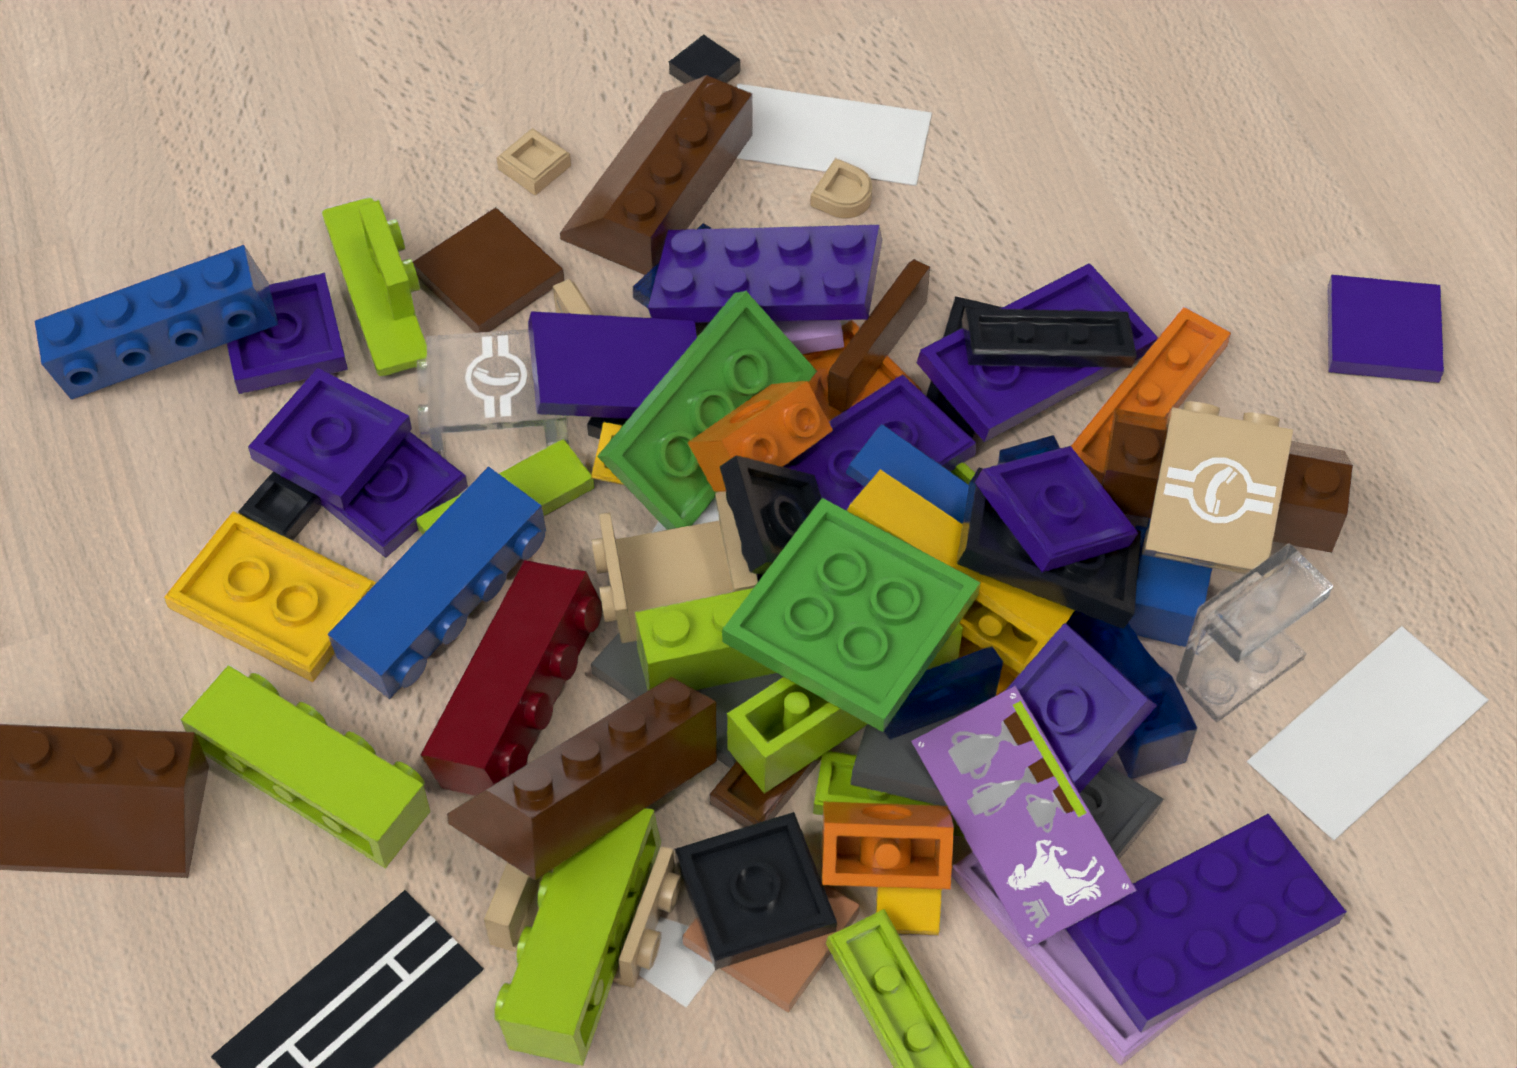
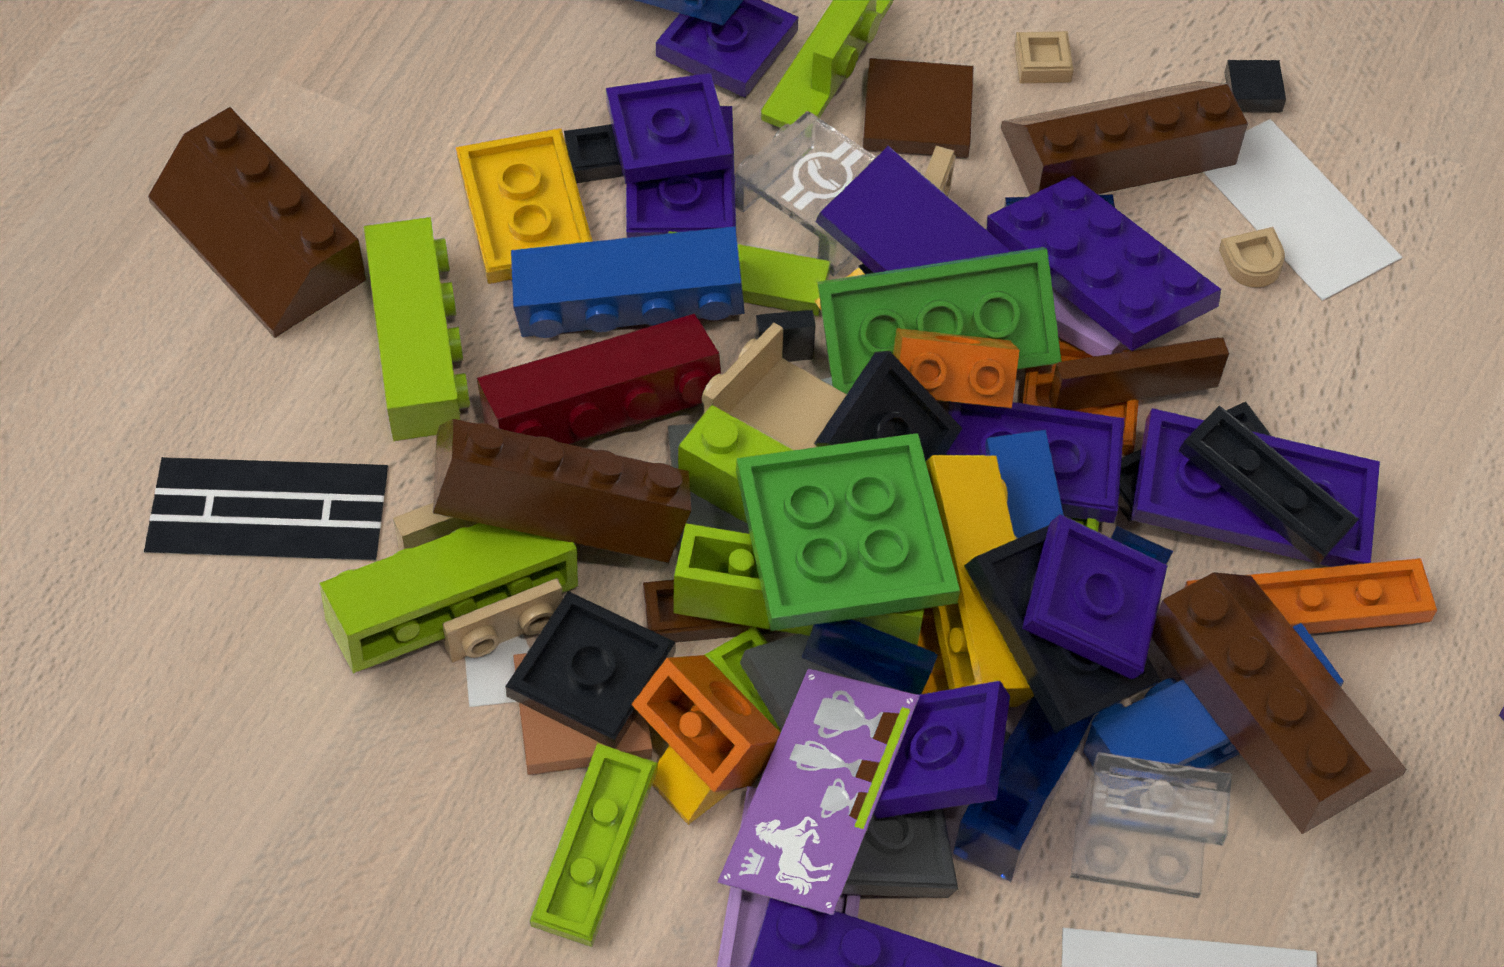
camera: 45 degrees right, 0 degrees up
tan panel [1142,401,1293,577] -> none
none -> black tile [755,310,816,362]

